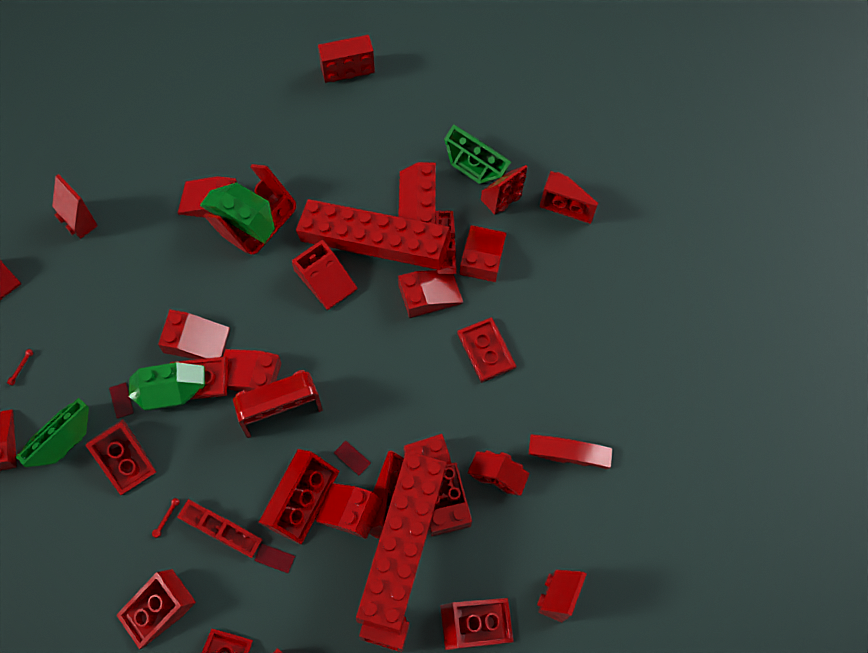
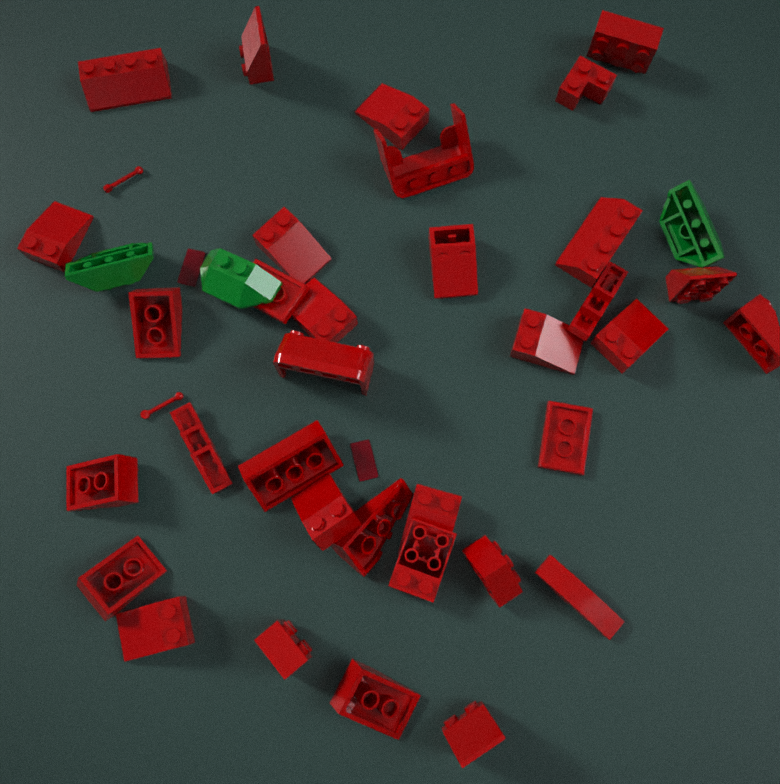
camera: 40 degrees right, 10 degrees up
green wedge [200,182,275,244] -> none
dark red sticker [255,544,295,573] -> none
red brick [296,199,451,270] -> none
red brick [356,451,447,635] -> none
none -> red brick [555,55,617,111]

